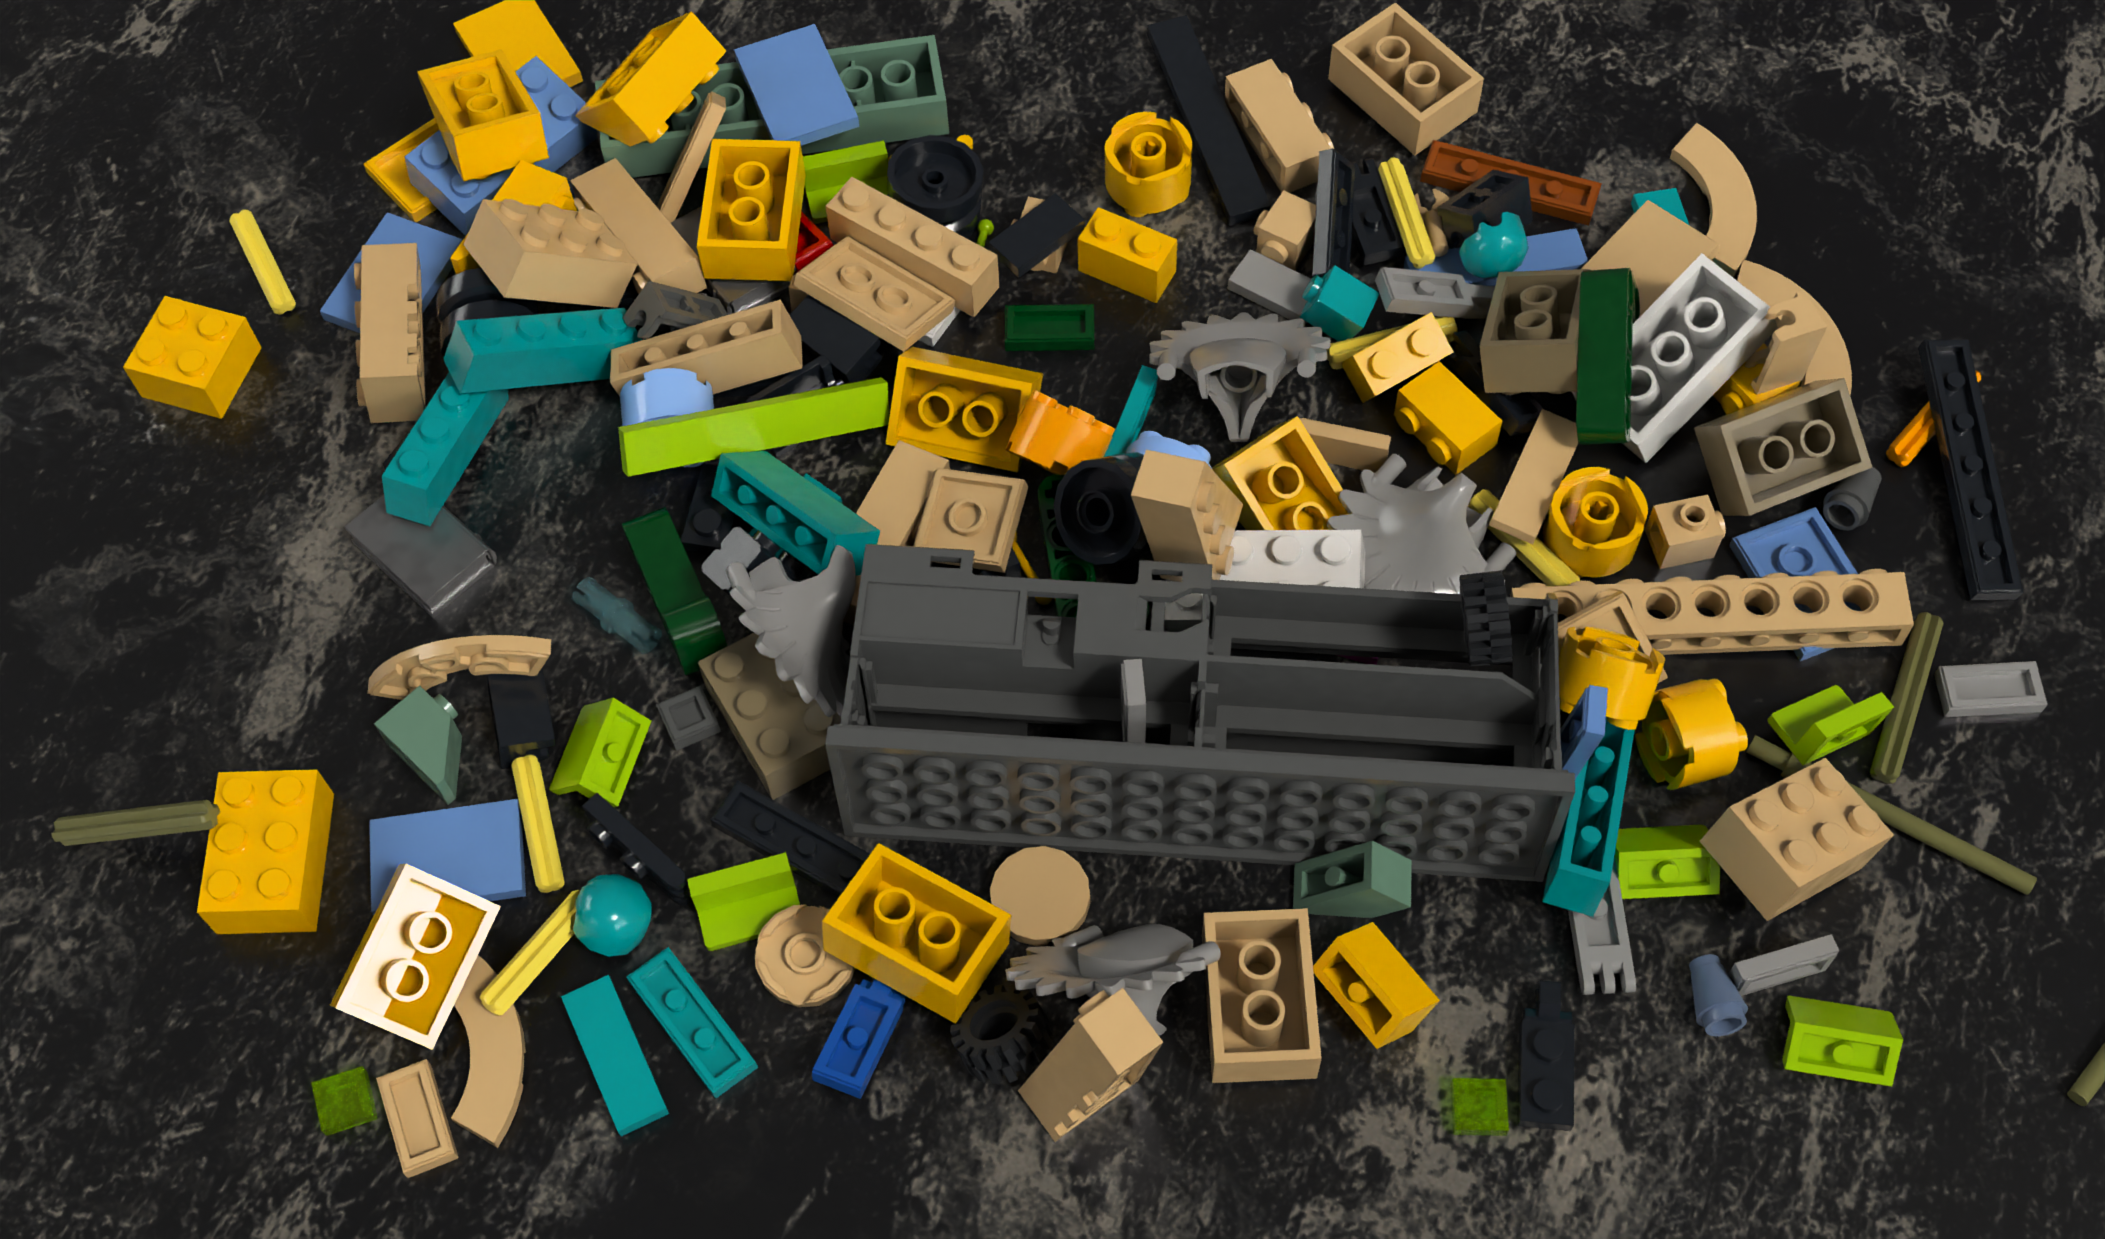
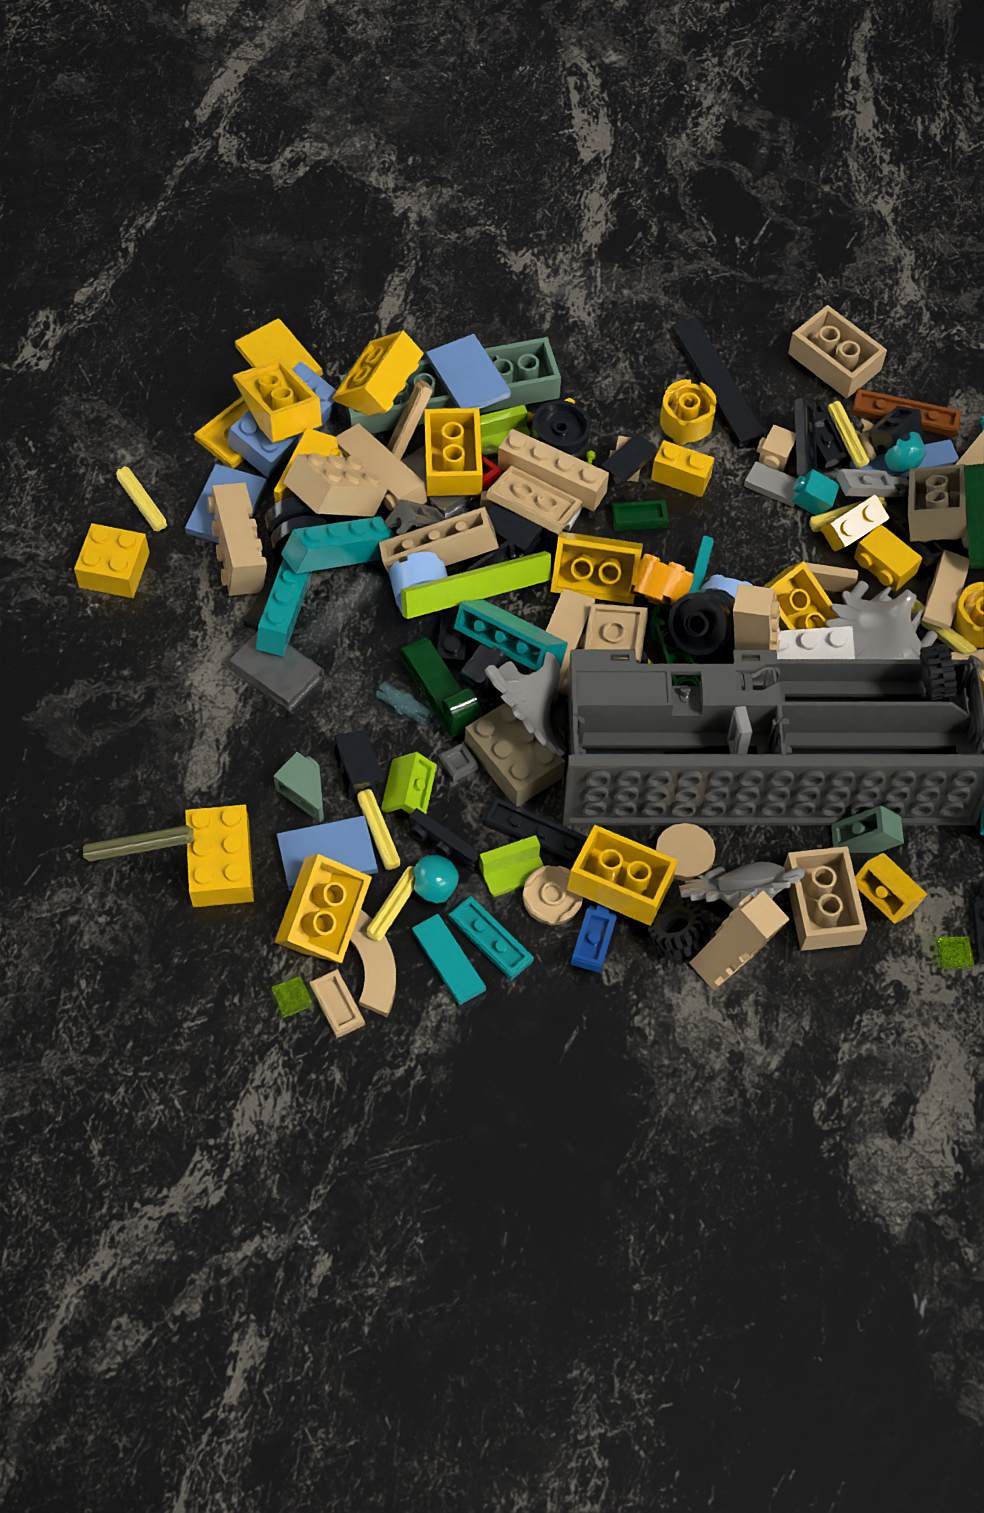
camera: 10 degrees left, 0 degrees up
tan tile [368,635,551,700] -> none
light grey piece [1149,312,1331,442] -> none
tan brick [1225,59,1334,193] -> none

